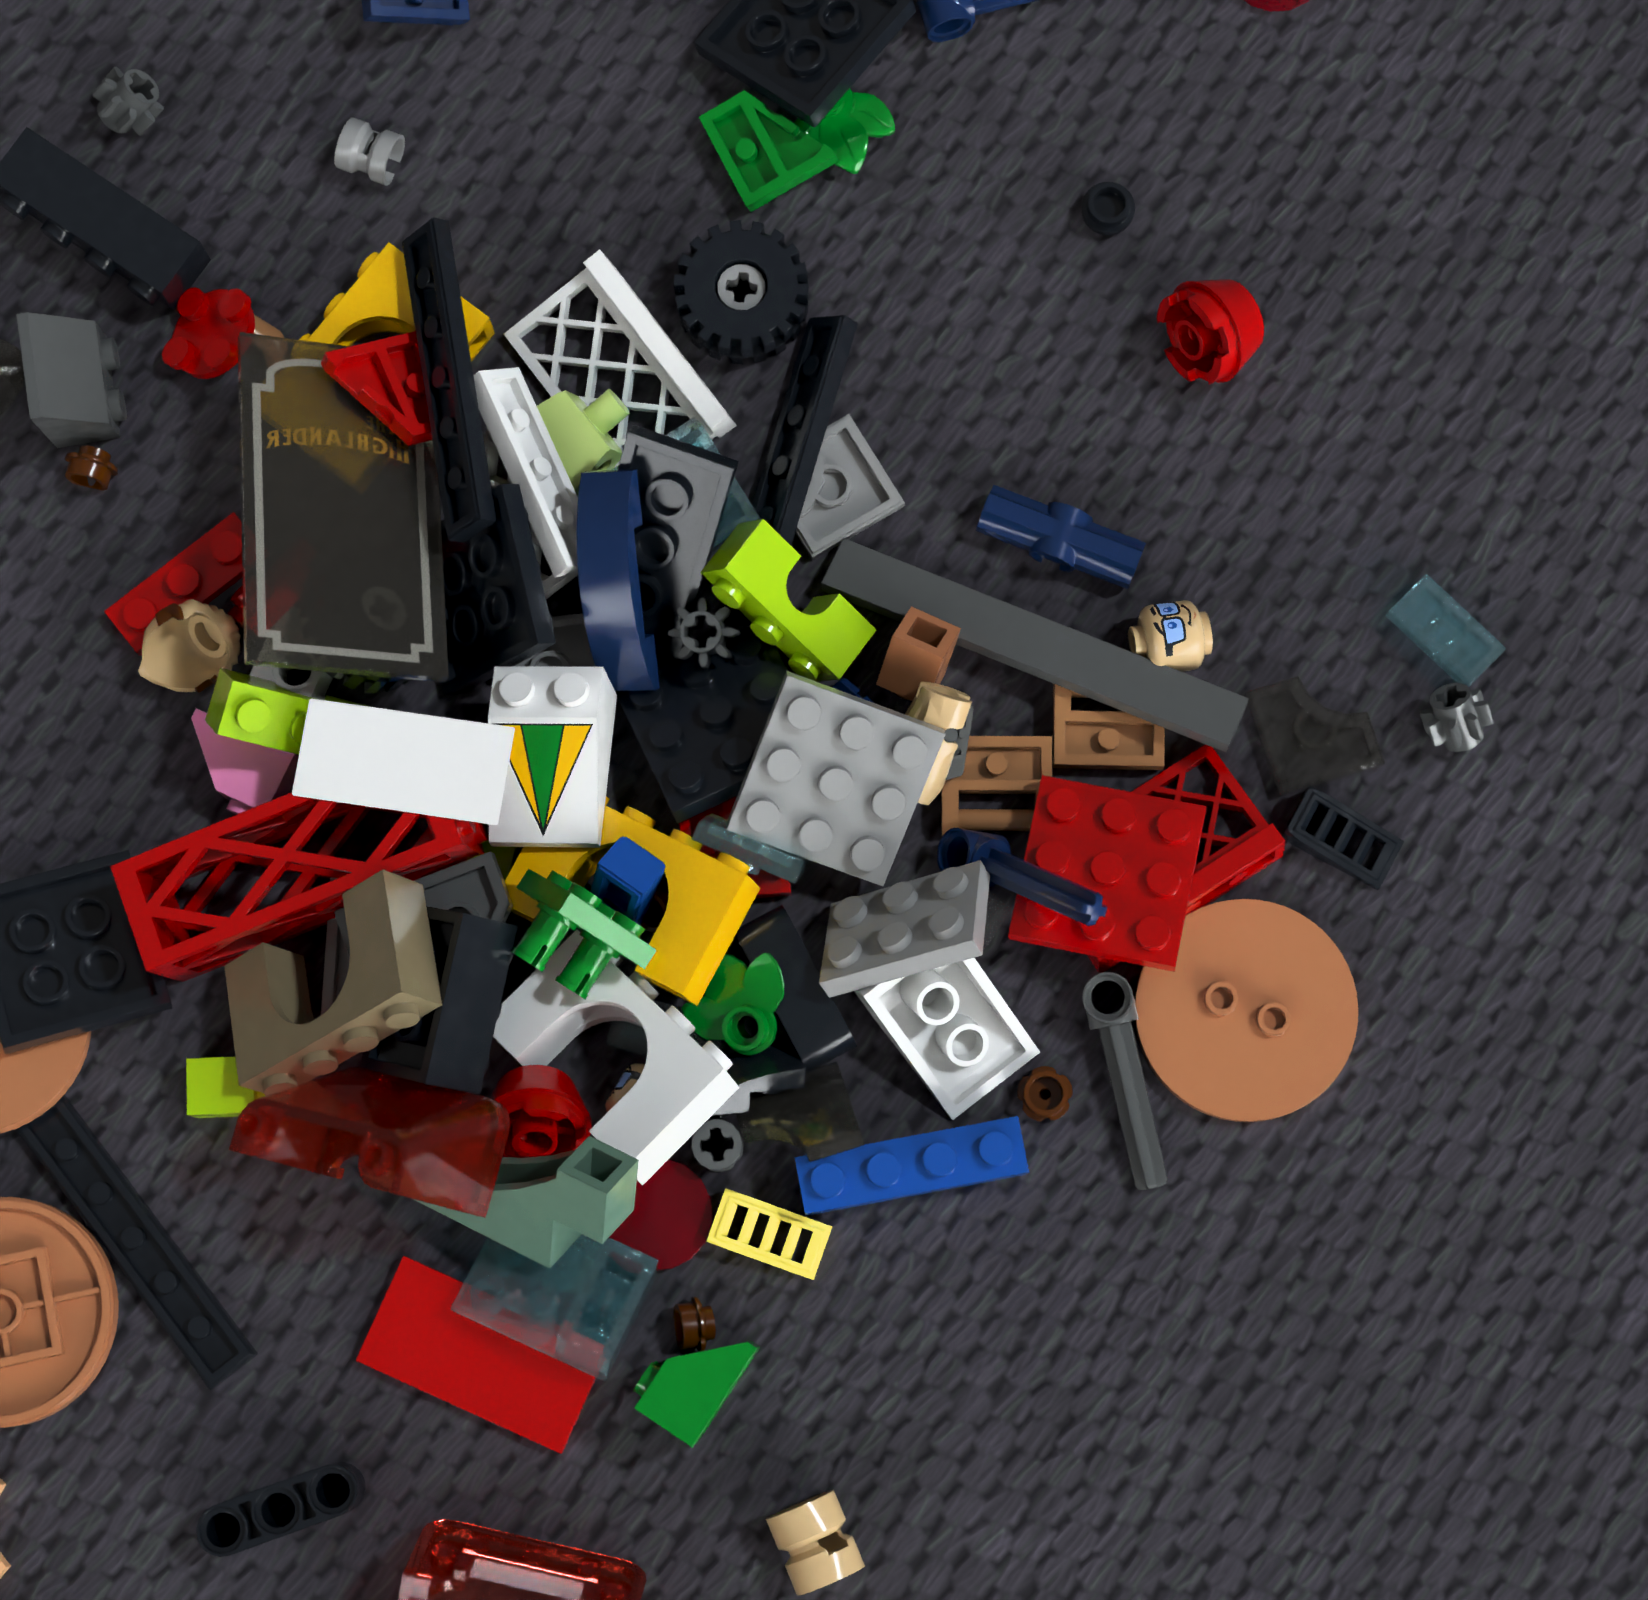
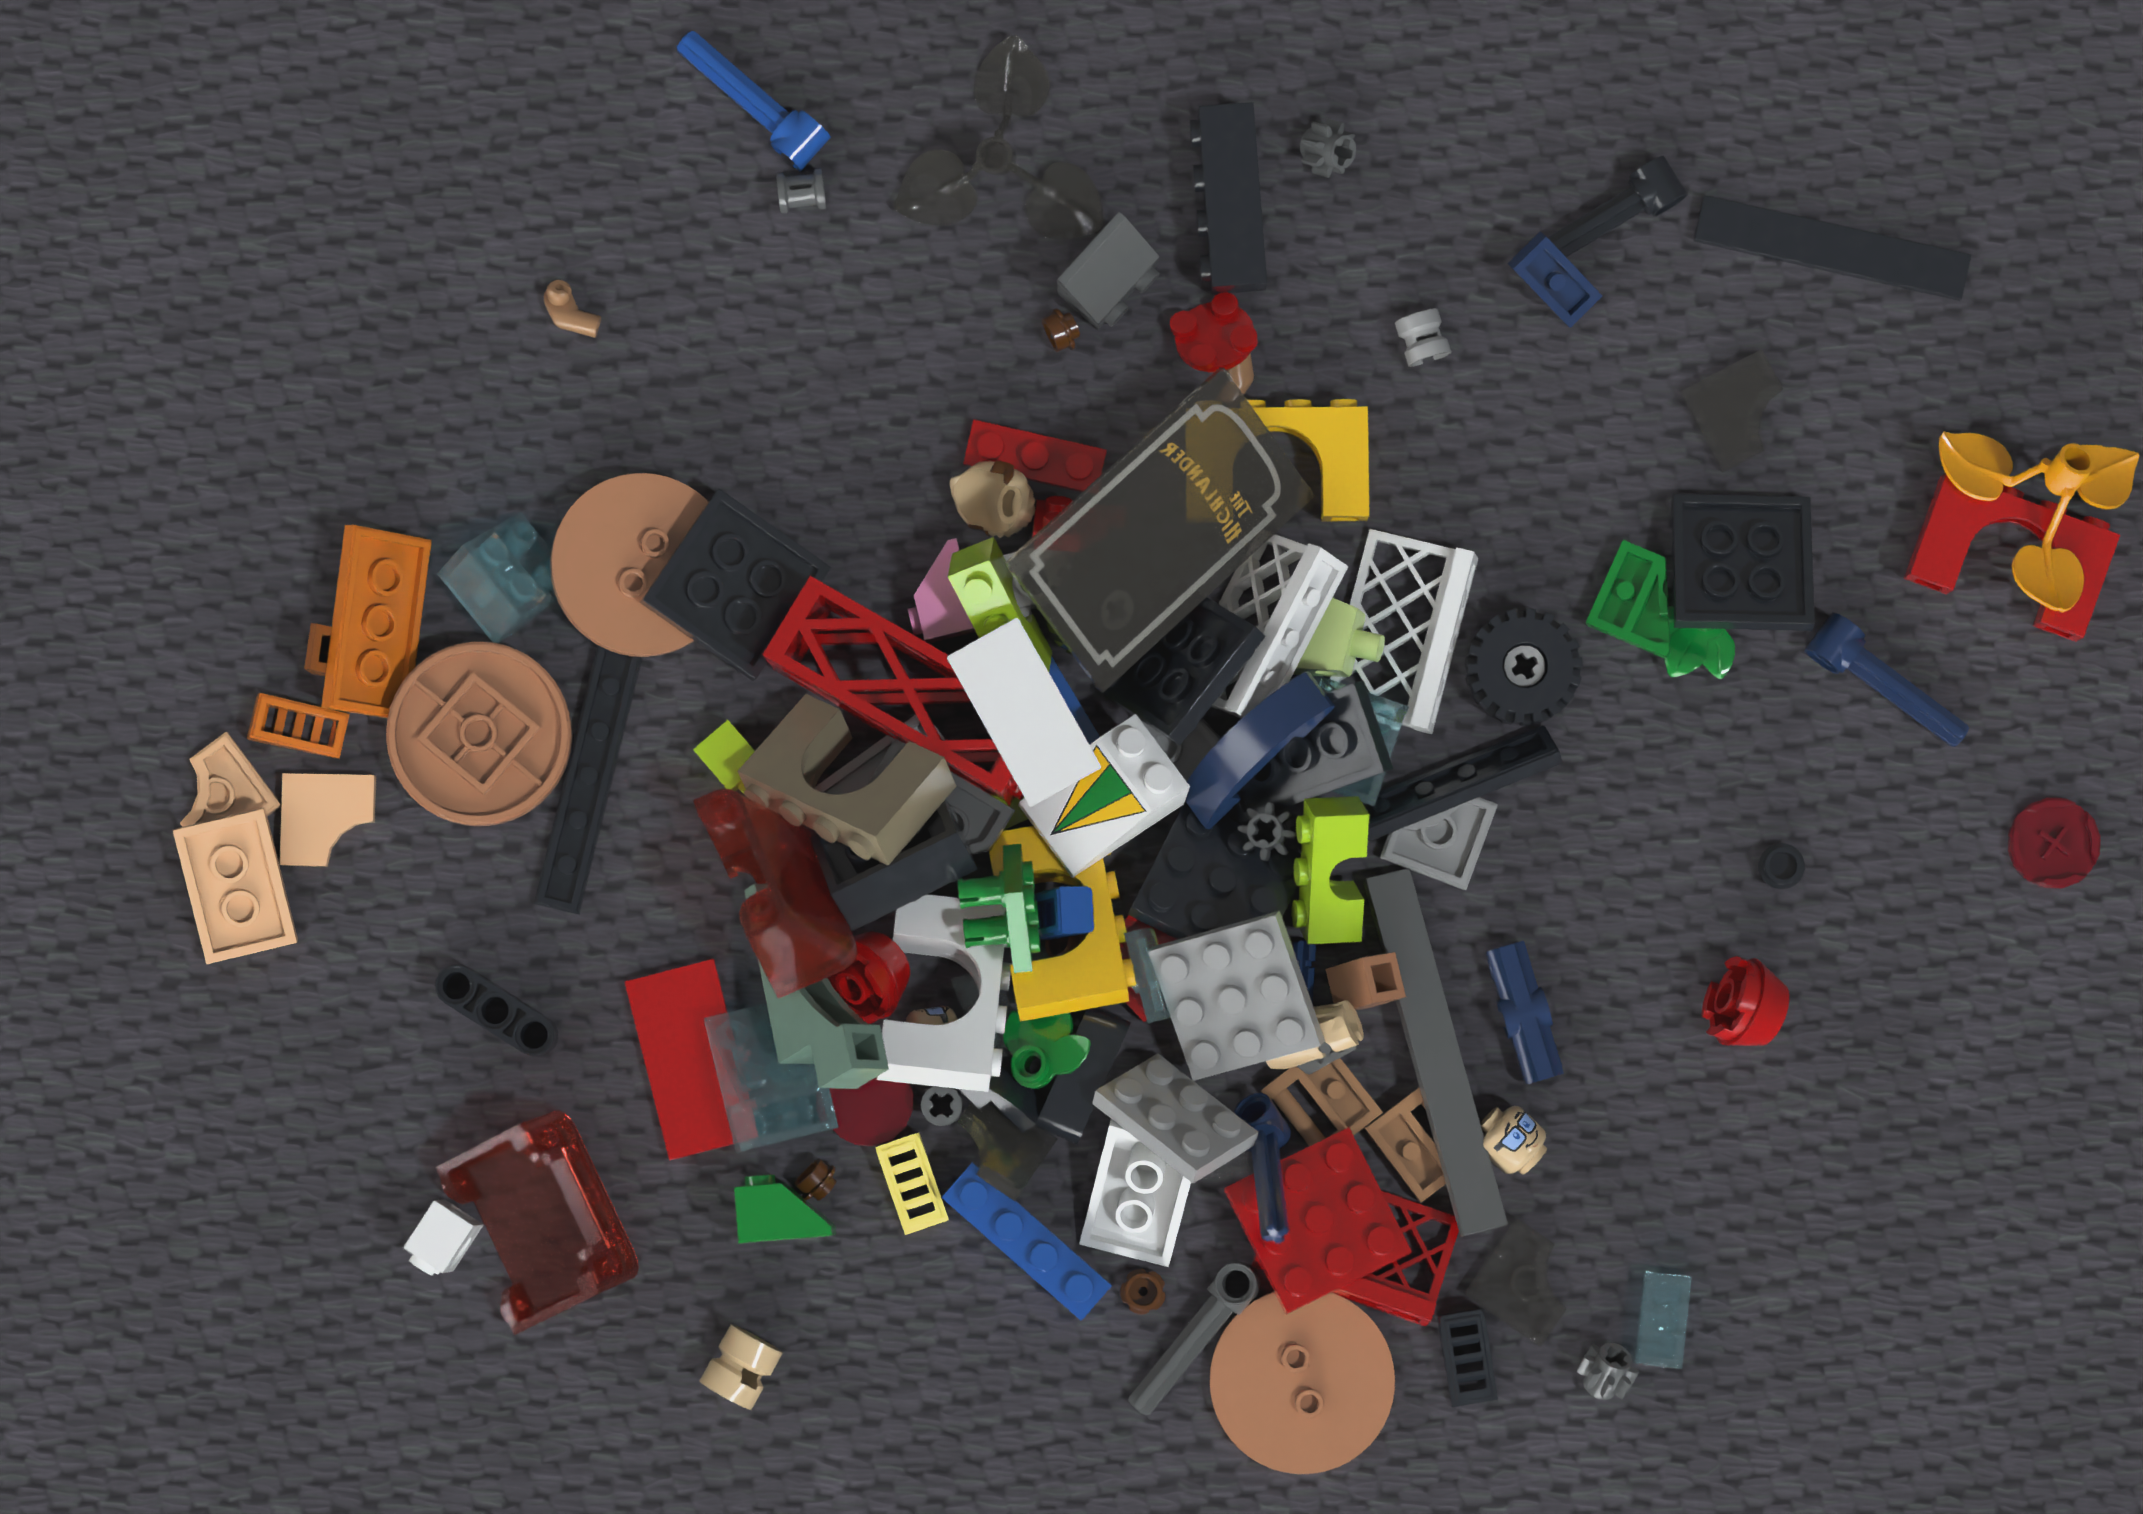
camera: 50 degrees right, 5 degrees up
red wing [321,331,432,446] -> none
black tile [402,217,496,542] -> none

